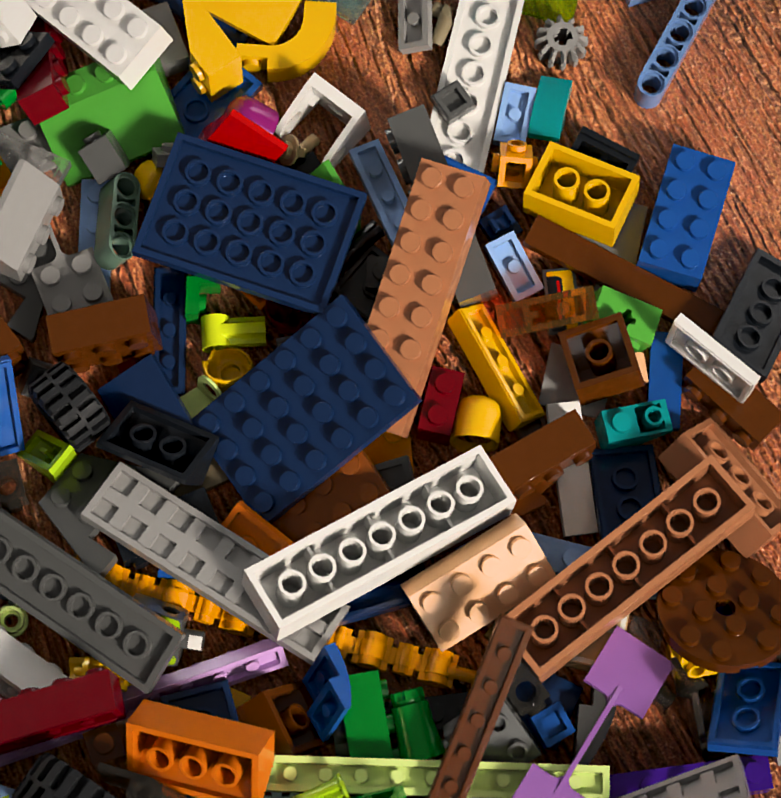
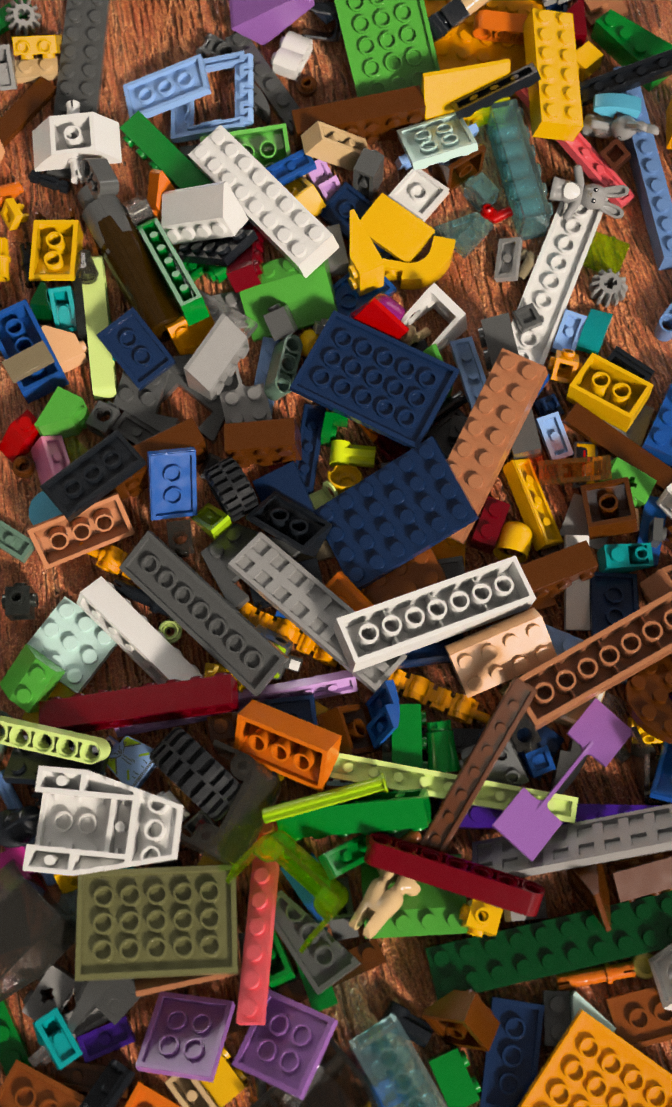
camera: 15 degrees right, 0 degrees up
none -> dark grey plate [647,517,667,548]

